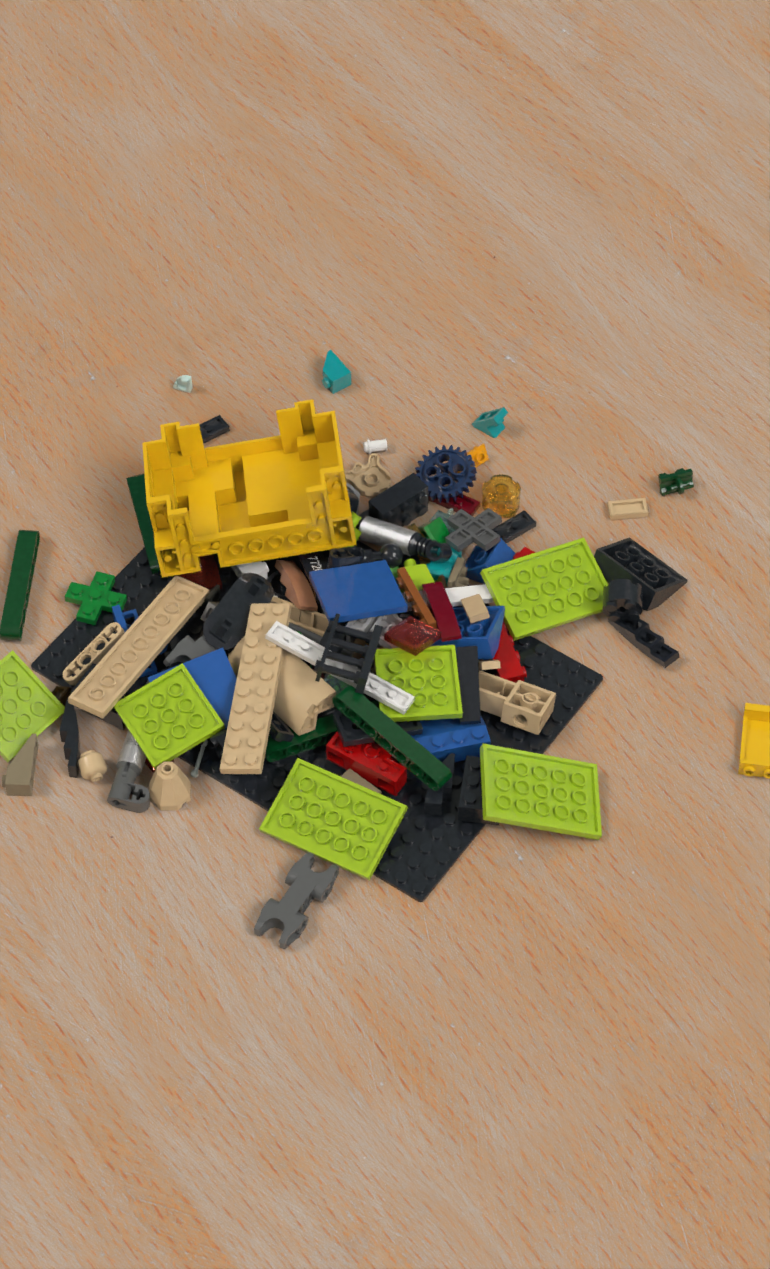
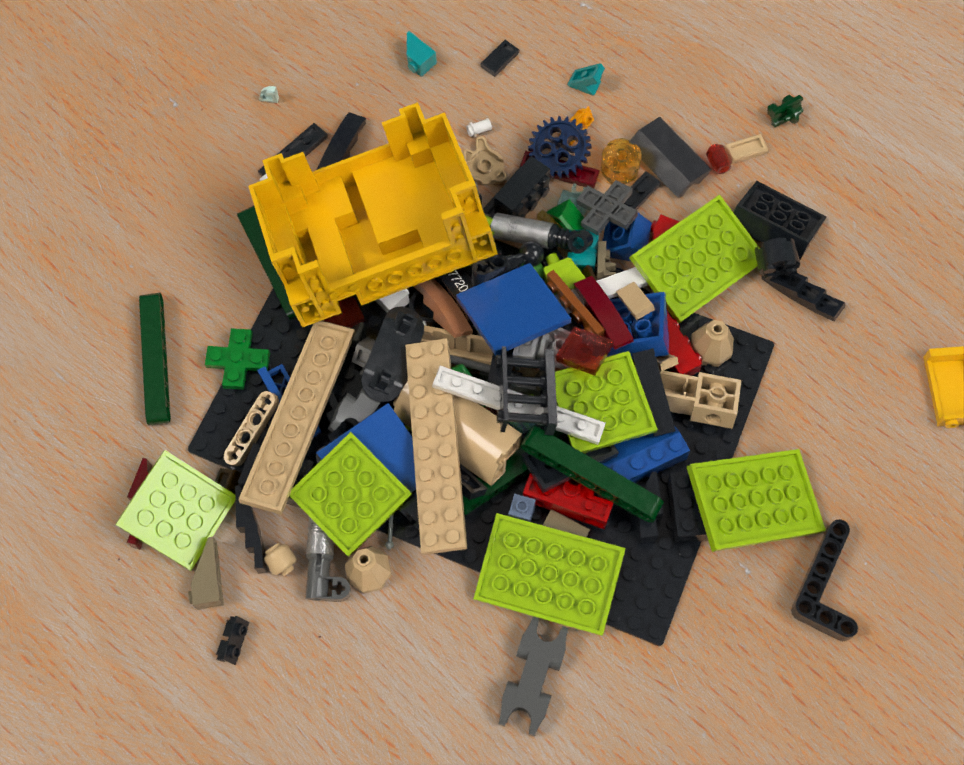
camera: 10 degrees left, 15 degrees up
none -> black hinge [216,616,249,665]
none -> black slope [317,112,366,170]
none -> black tile [481,40,519,77]
none -> sand blue brick [508,494,535,522]
none -> black slope [627,117,712,198]
none -> tan cone [691,320,734,367]
none -> clear red brick [706,144,732,174]
none -> black beam [791,519,858,642]

